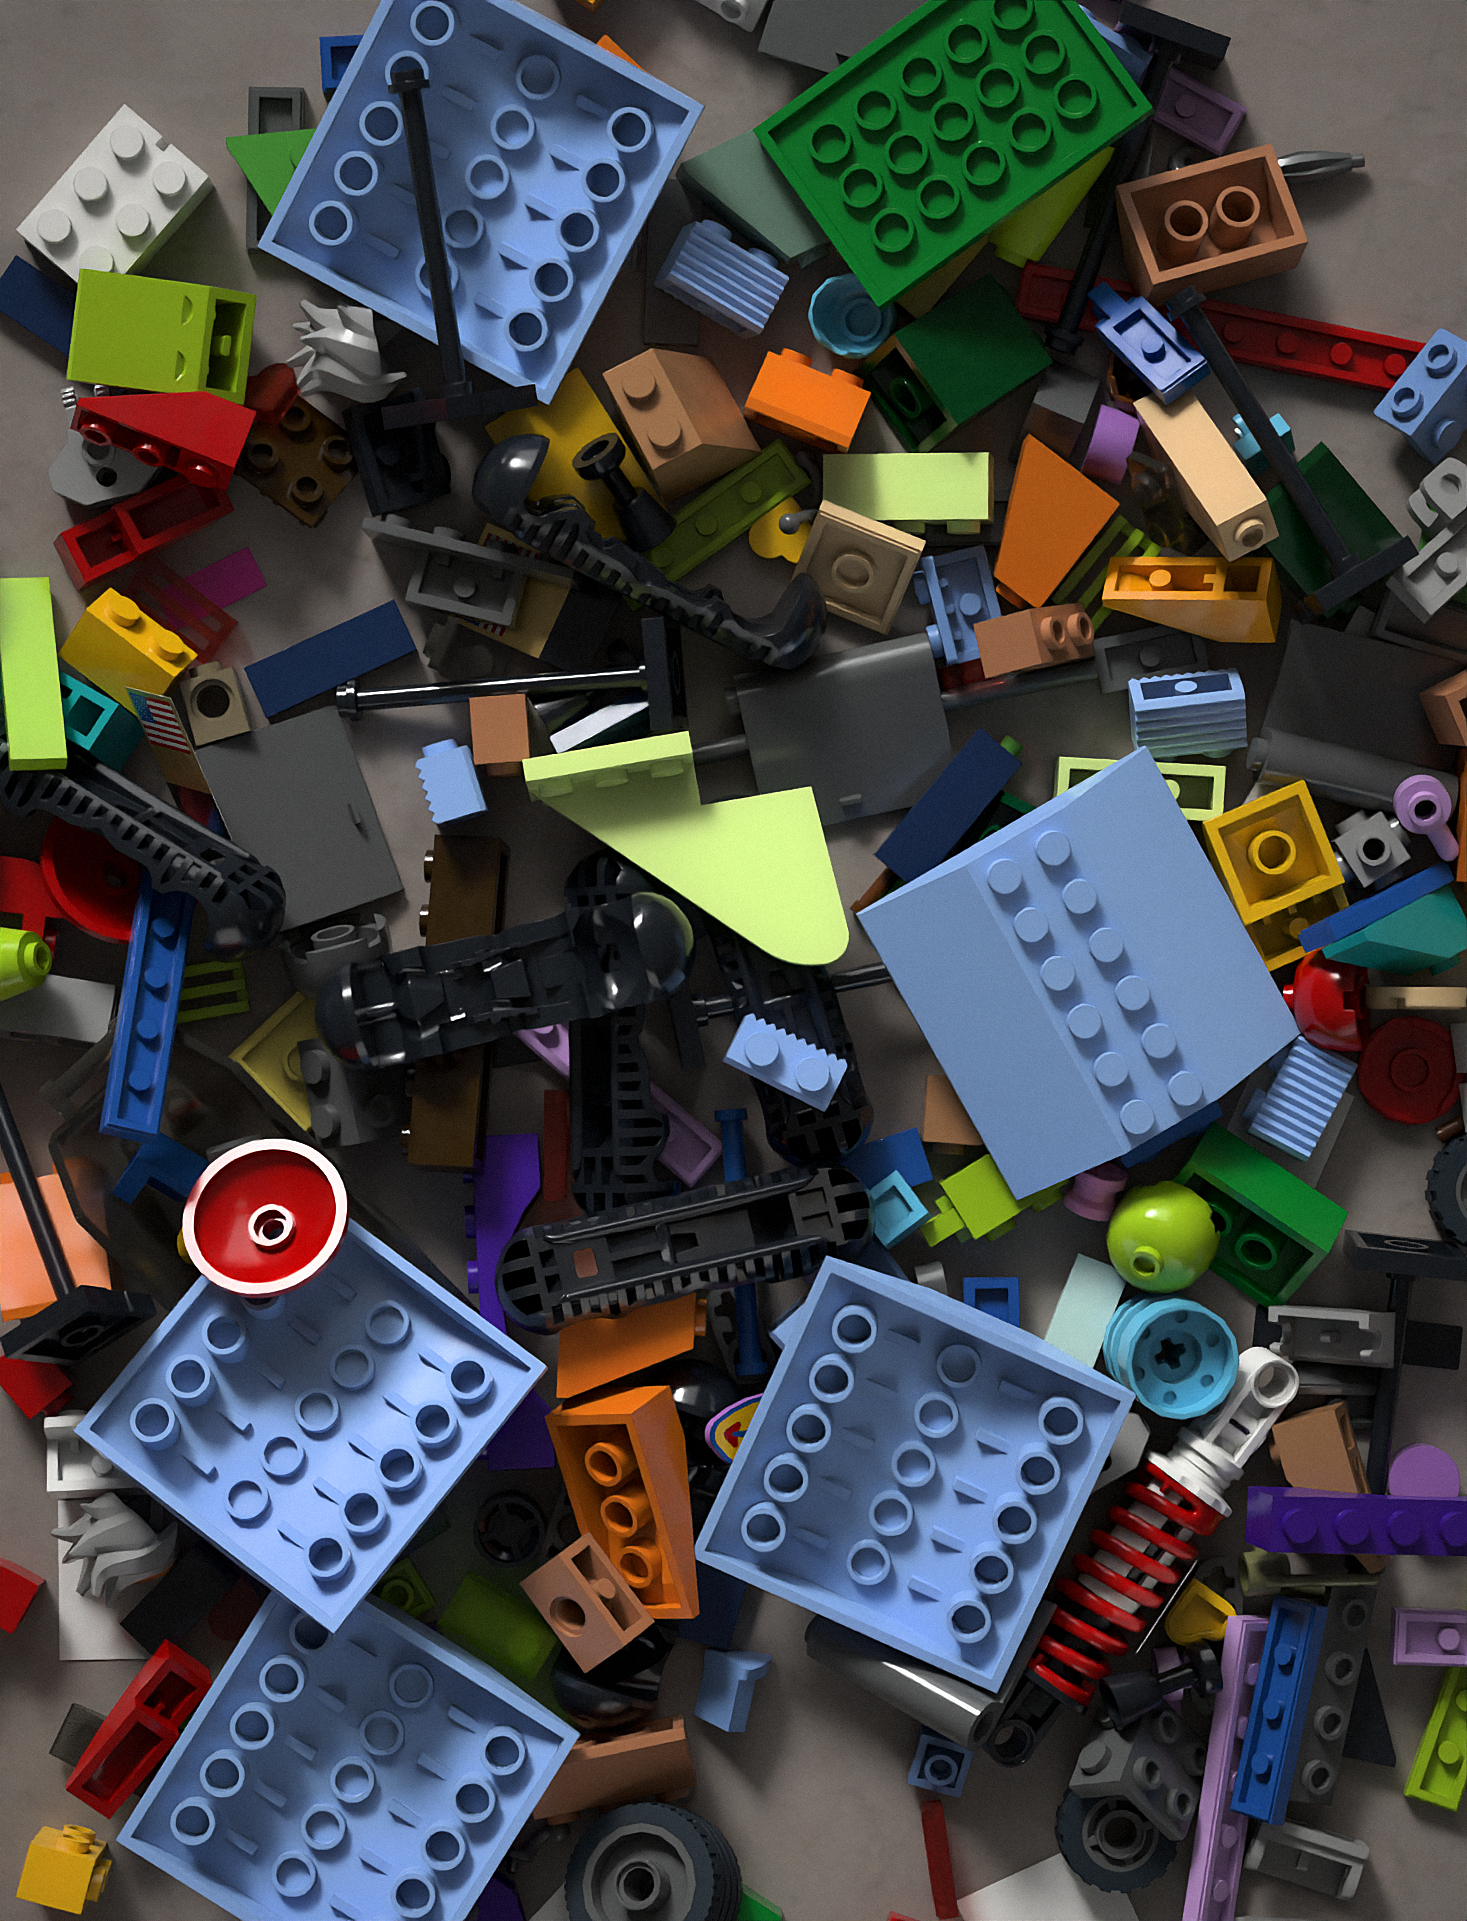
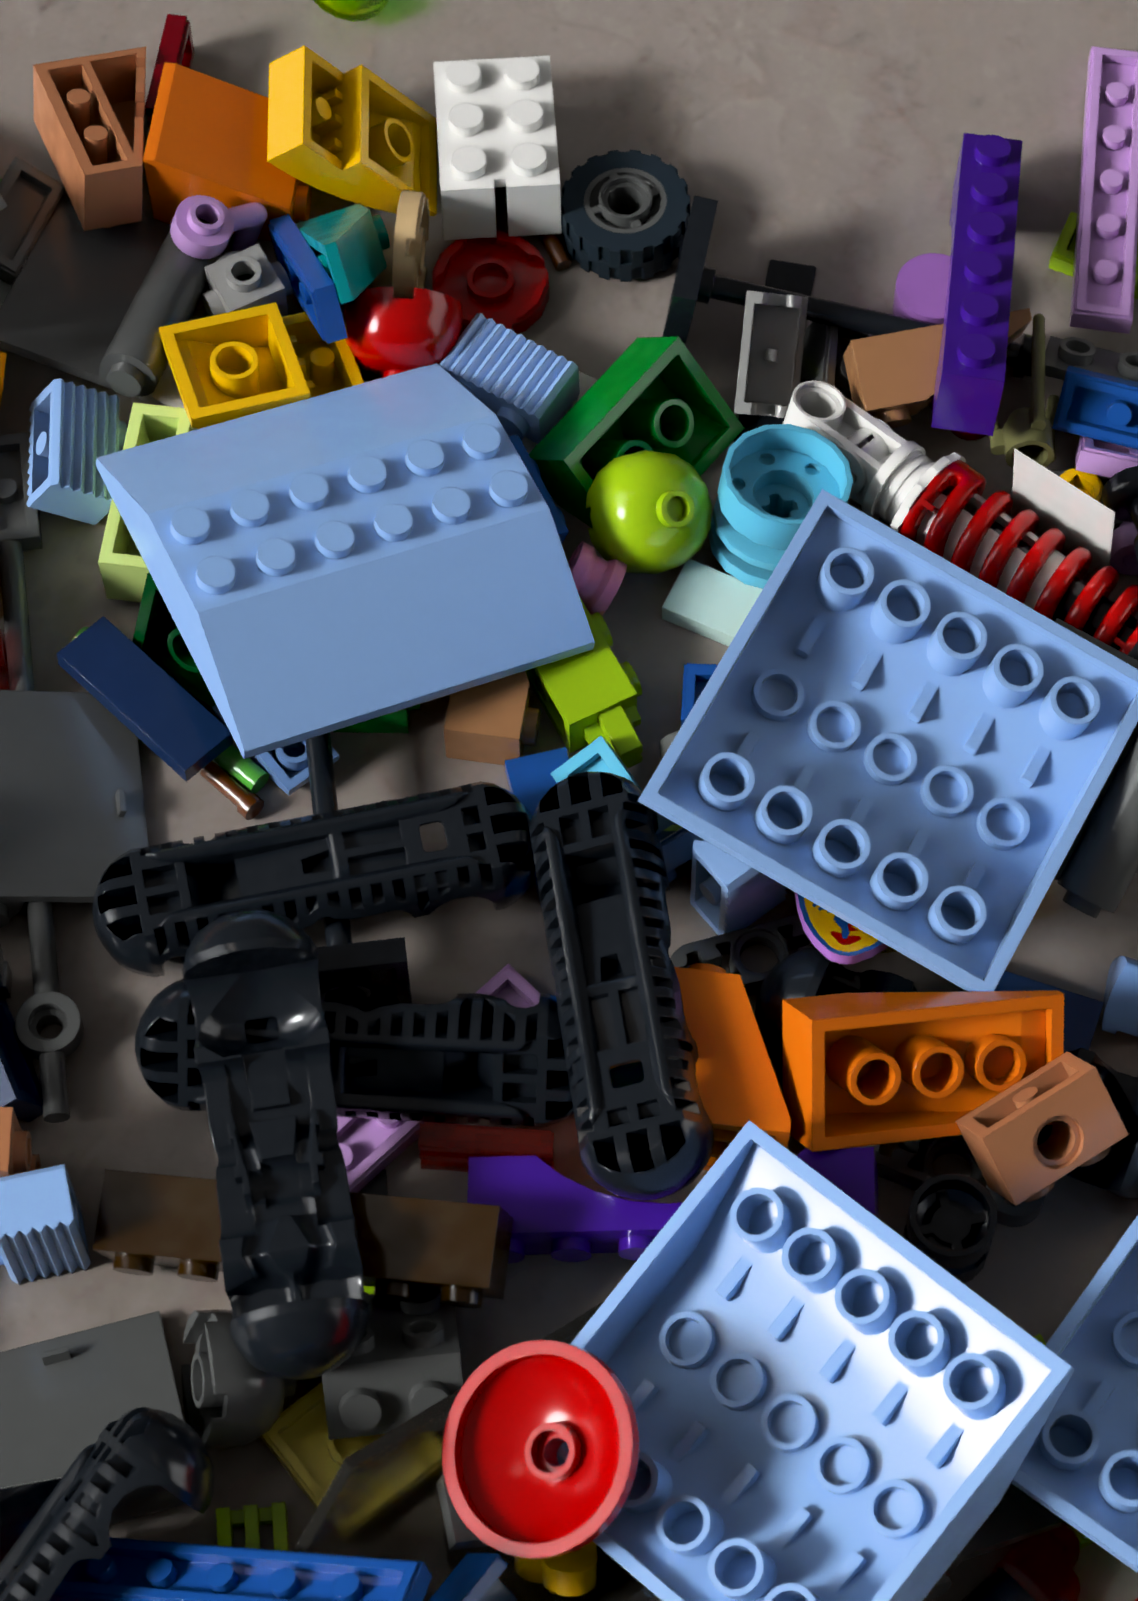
camera: 85 degrees left, 25 degrees down
clear neon green brick [438,1570,559,1681] -> none
yellowish green piece [522,731,849,966] -> none
blue bar [714,1108,768,1376] -> none
light blue brick [722,1013,848,1112] -> none

